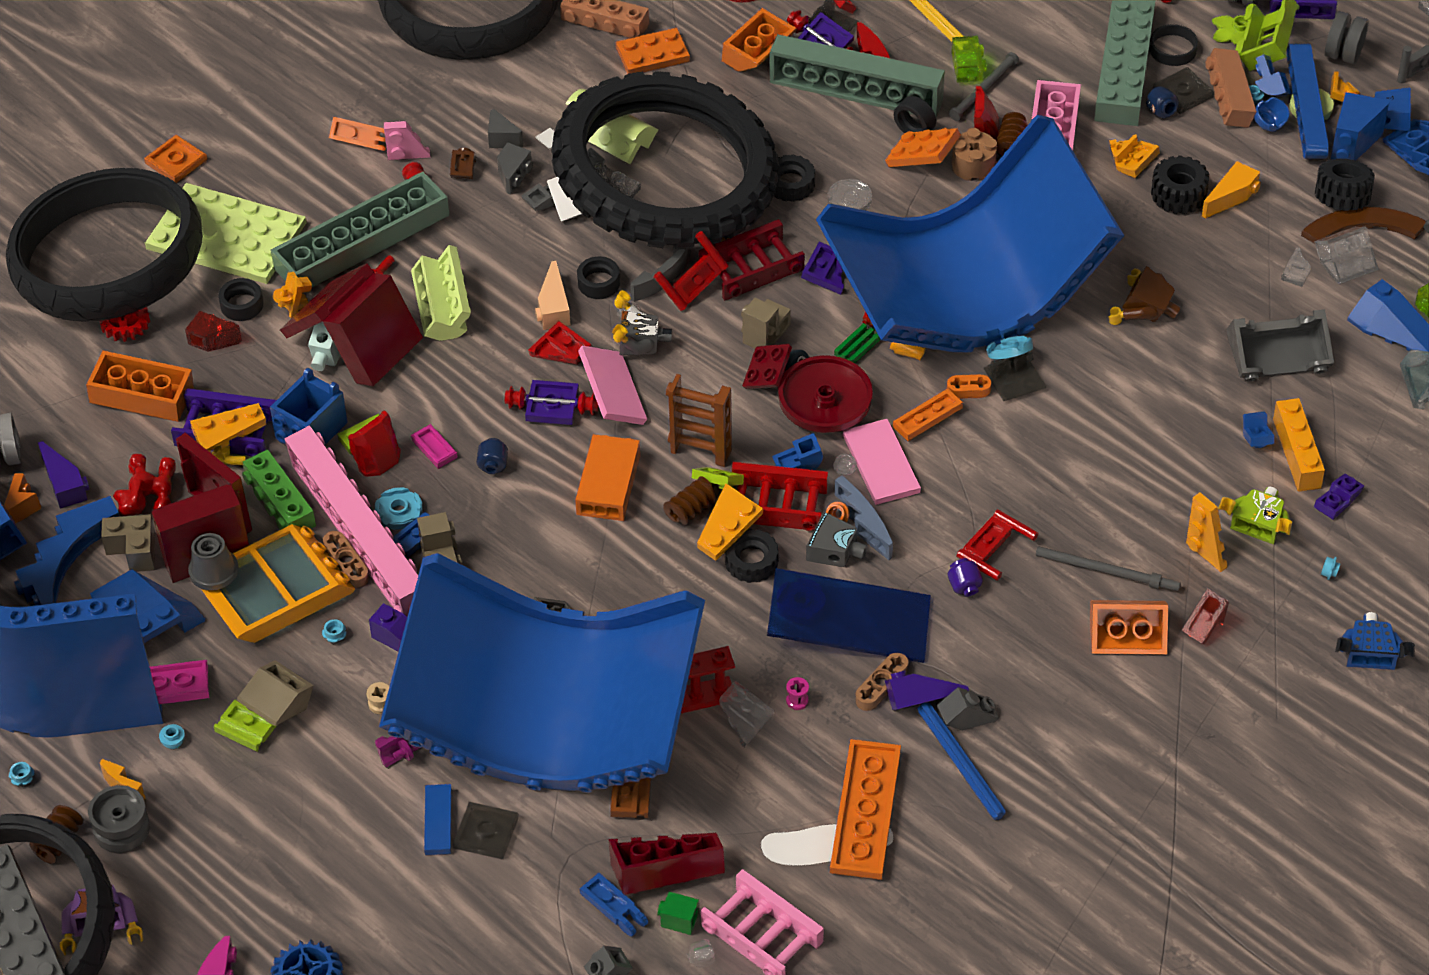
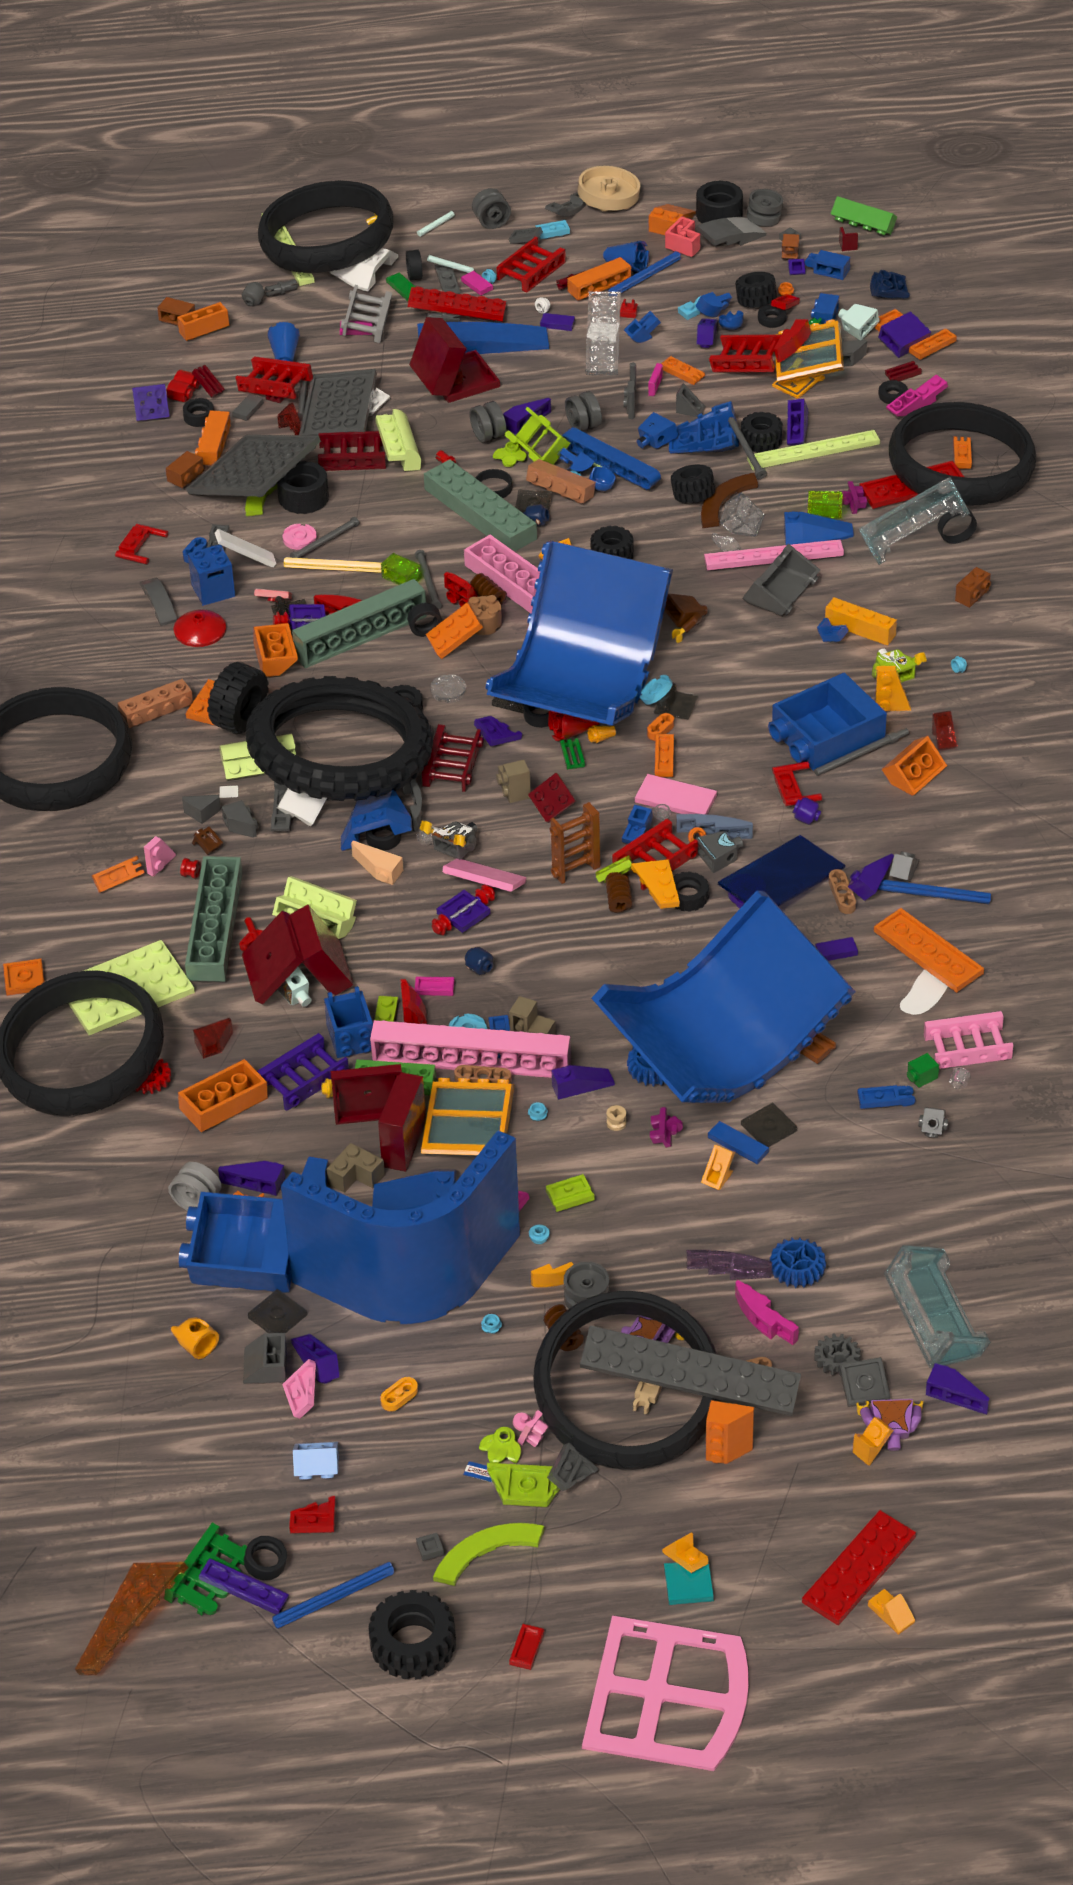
camera: 50 degrees left, 5 degrees down
red animal [113,454,176,517] -> none
dark grey piece [188,533,239,590] -> none
light orange wing [190,403,266,453] -> none
black tyre [218,278,264,321] -> none
dark tan slope [237,660,314,726] -> none
light orange hips [273,272,312,318] -> none
red wing [528,321,592,365] -> none
orange brick [575,434,640,521] -> none
dark red wedge [608,833,725,895] -> none
red plate [653,231,729,311] -> none
dark red dish [778,355,873,433] -> none
dark pink bush [786,677,809,710] -> none
light orange slope [1202,161,1261,218] -> none
dark purple slope [1314,474,1364,520] -> none
light orange tile [1330,71,1360,102] -> none
blue slope [1331,92,1390,160] -> none
blue torso [1335,612,1415,670] -> none
none -> black tyre [207,662,269,734]
none -> blue wedge [341,790,412,851]
none -> clear purple slope [686,1250,772,1280]
none -> light orange slope [701,1144,735,1190]
none -> bright pink plate [704,540,844,570]
none -> blue brick [768,672,887,771]
none -> dark purple tile [815,937,858,961]

